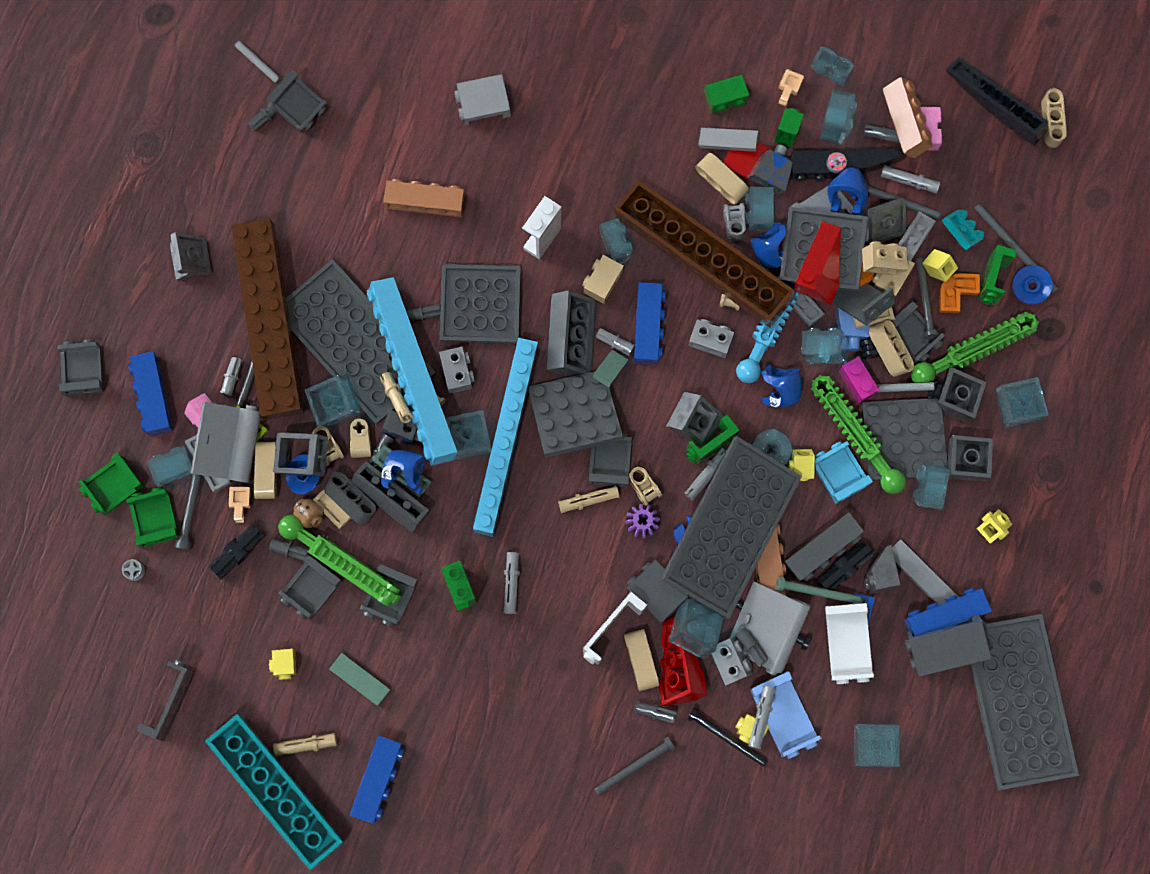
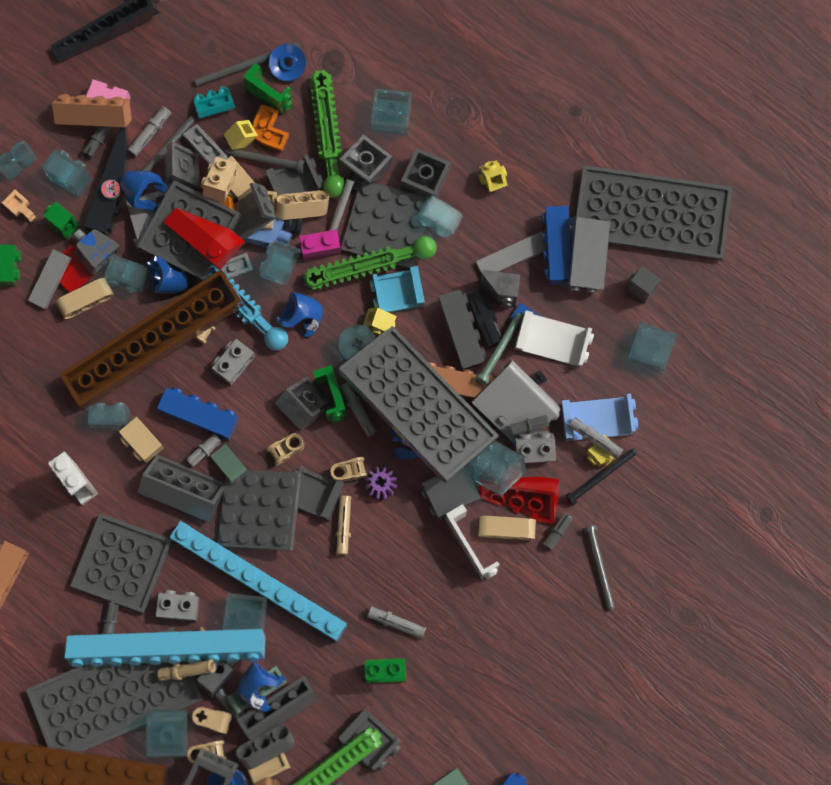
camera: 70 degrees left, 0 degrees up
light grey piece [723,203,746,242] -> none
none -> tan piece [266,434,304,466]
none -> dark grey brick [627,266,661,303]

